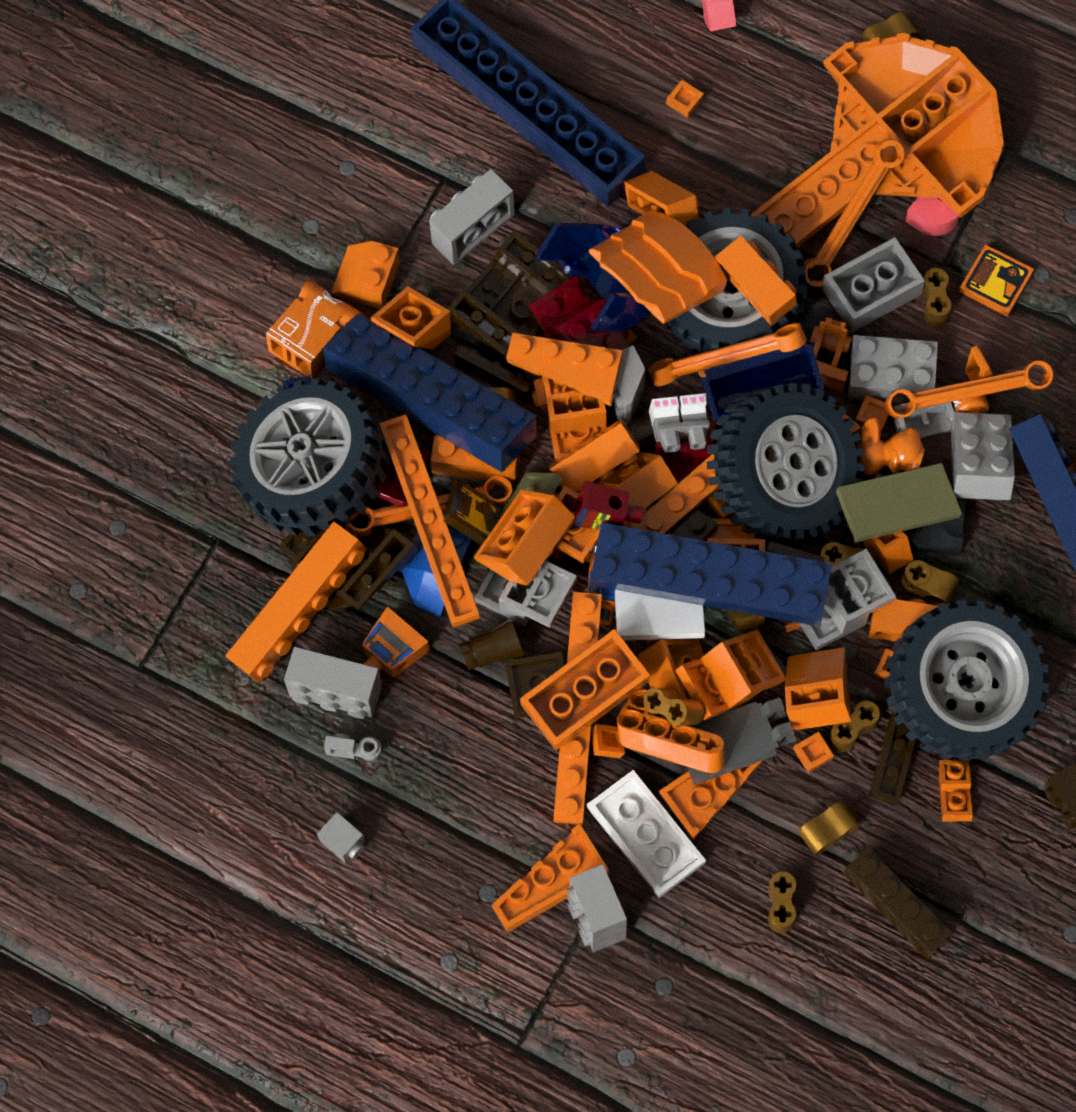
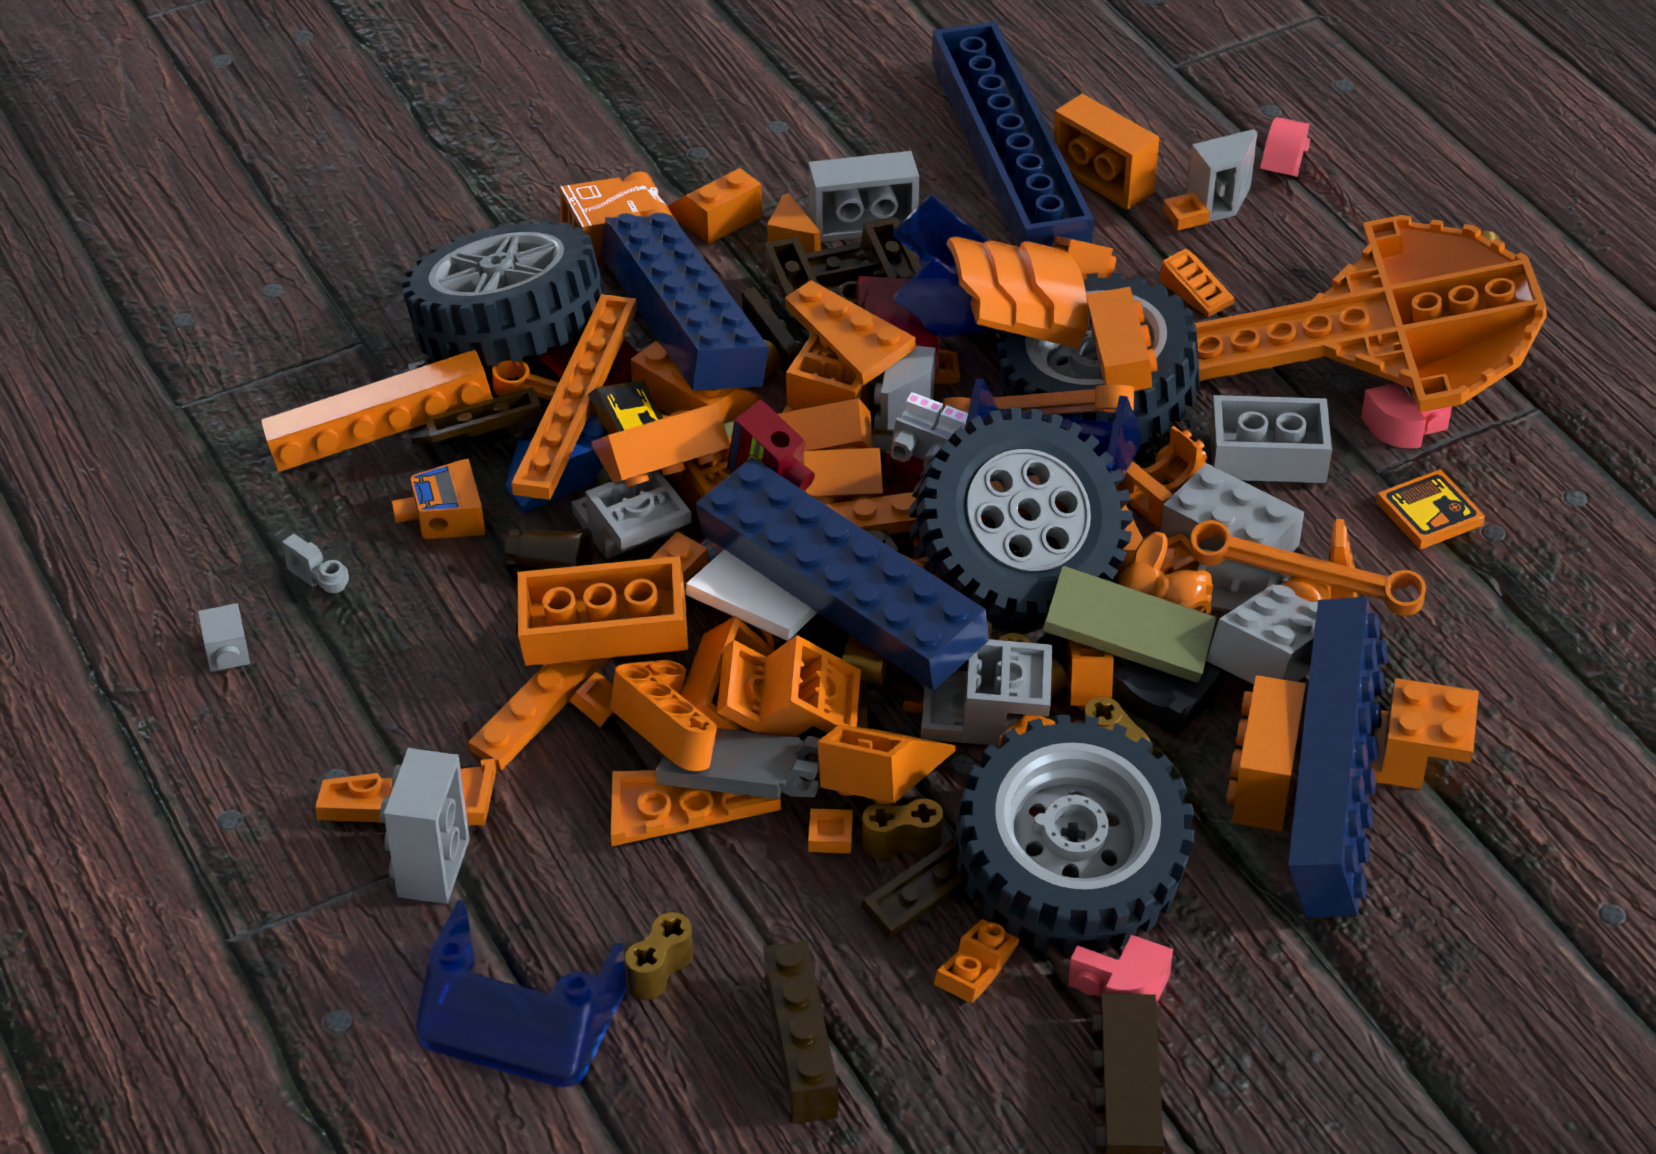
camera: 30 degrees right, 25 degrees down
light grey brick [284,647,382,719] -> none
orange slope [371,286,451,350] -> none
white plate [587,770,706,898] -> none
pearl gold axle [643,687,704,725] -> none
pearl gold axle [798,800,860,856] -> none
orange piece [804,139,904,287] -> none
pearl gold axle [922,268,951,327] -> none
none -> clear blue windscreen [416,900,627,1087]
none -> orange slope [767,193,821,253]
none -> orange brick [1053,93,1160,210]
none -> coral brick [1068,935,1173,1002]
none -> orange slope [1160,249,1234,317]
none -> light grey slope [1187,129,1257,222]
none -> orange brick [1226,675,1306,831]

